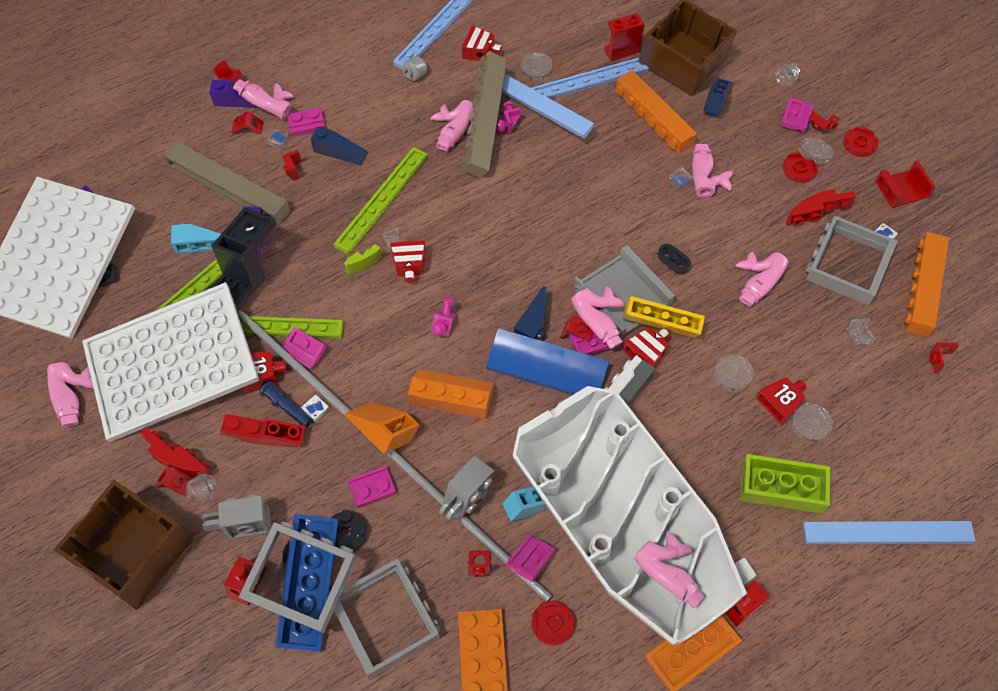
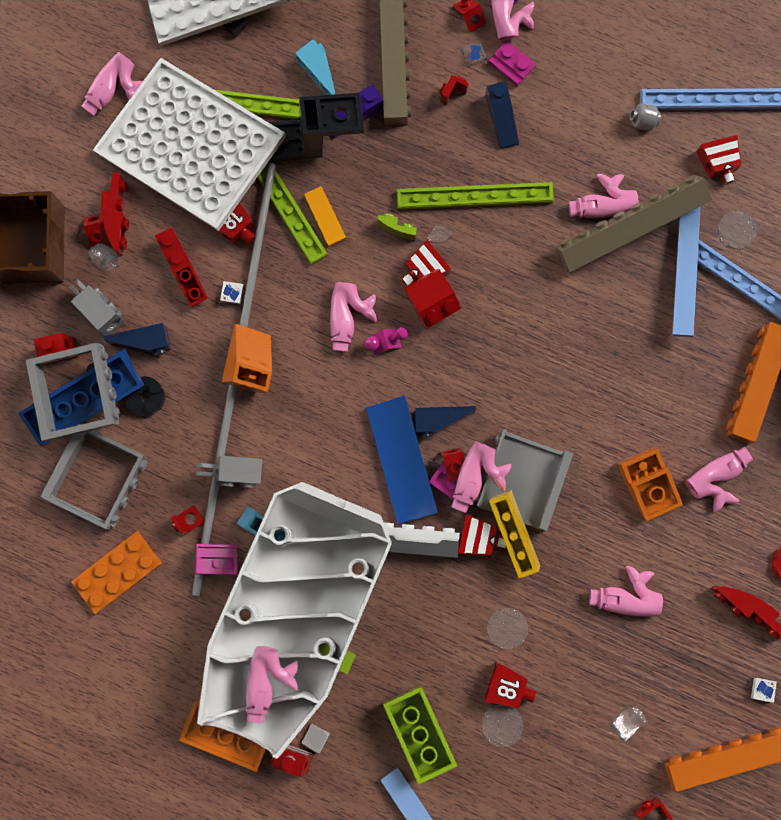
camera: 55 degrees right, 20 degrees up
dark blue pin [259,381,313,429] -> none
dark pink plate [283,327,327,370] -> none
dark pink plate [348,466,396,509] -> none
orange slope [408,369,494,419] -> none
dark pink piece [496,101,521,135] -> none
red tile [531,601,575,646] -> none
black plate [658,244,691,274] -> none
clear tile [668,167,693,190] -> none
light grey window [805,216,898,306] -> none
none -> dark blue slope [104,323,171,356]
none -> light orange tile [304,186,346,247]
none -> bright pink piece [330,282,377,352]
none -> red slope [404,268,462,328]
none -> orange slope [617,447,683,521]

